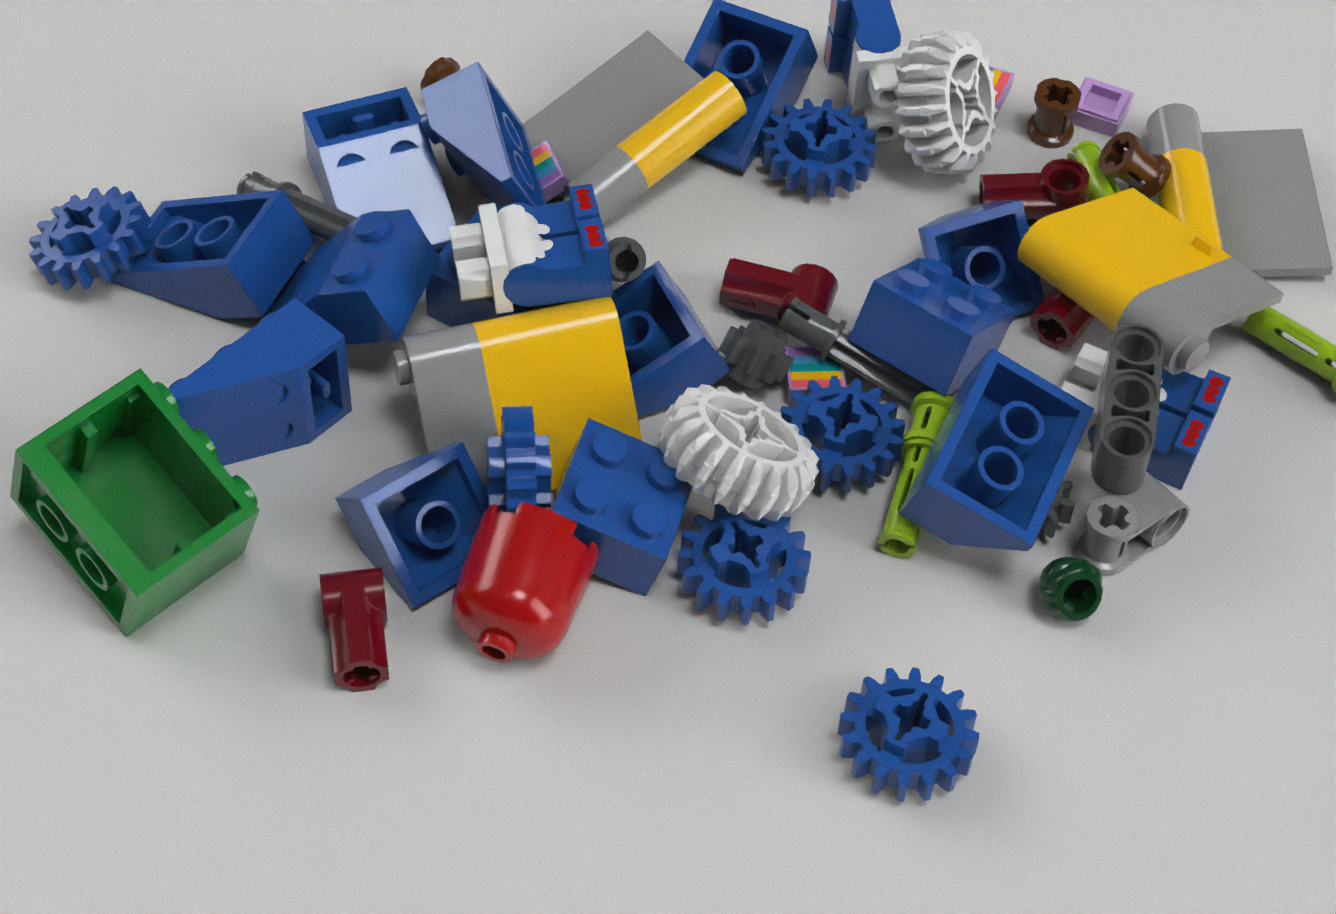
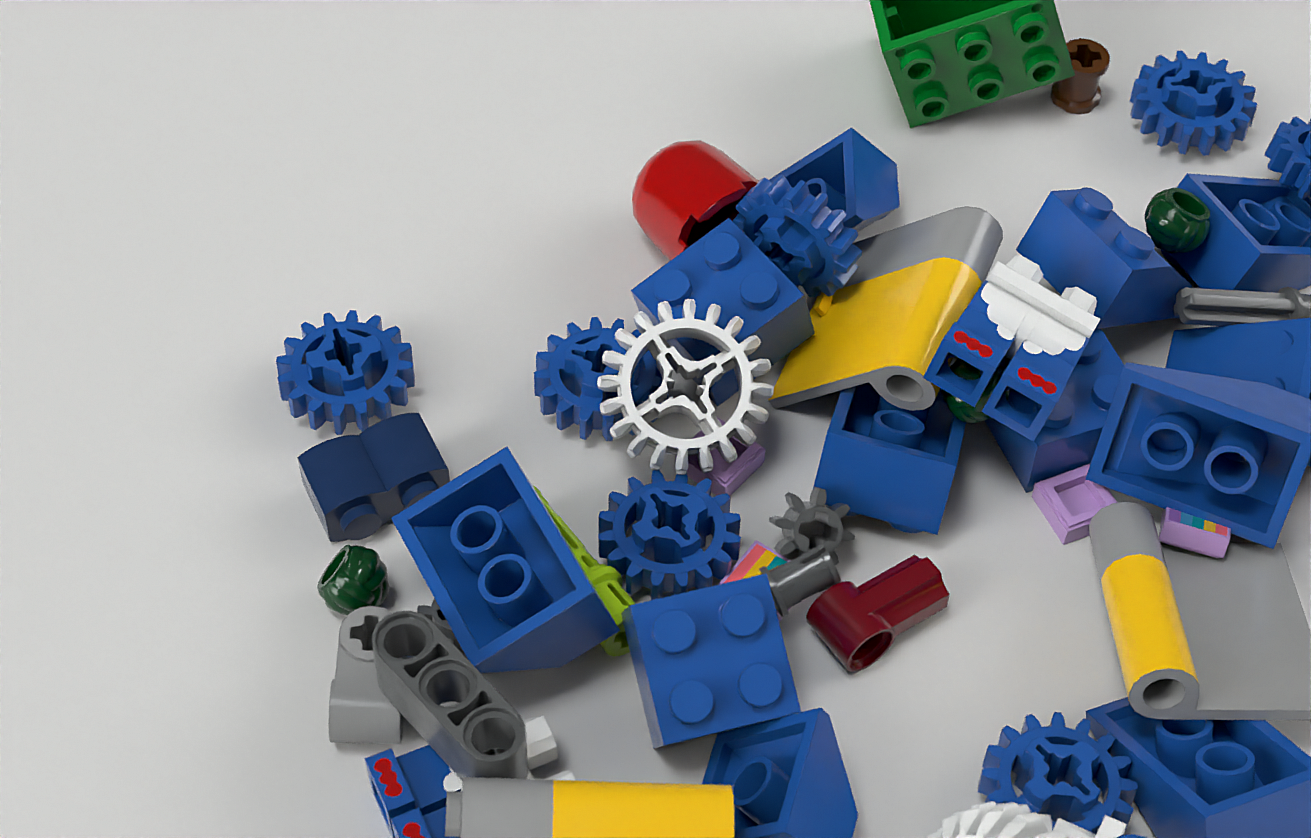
camera: 130 degrees right, 0 degrees up
blue slope [168,298,352,466] -> none
dark red piece [319,567,389,692] -> none
dark grey axle [608,237,646,283] -> none
none -> dark blue brick [297,413,450,542]
none -> blue gear [1129,51,1258,156]
none -> dark green piece [1144,188,1210,253]

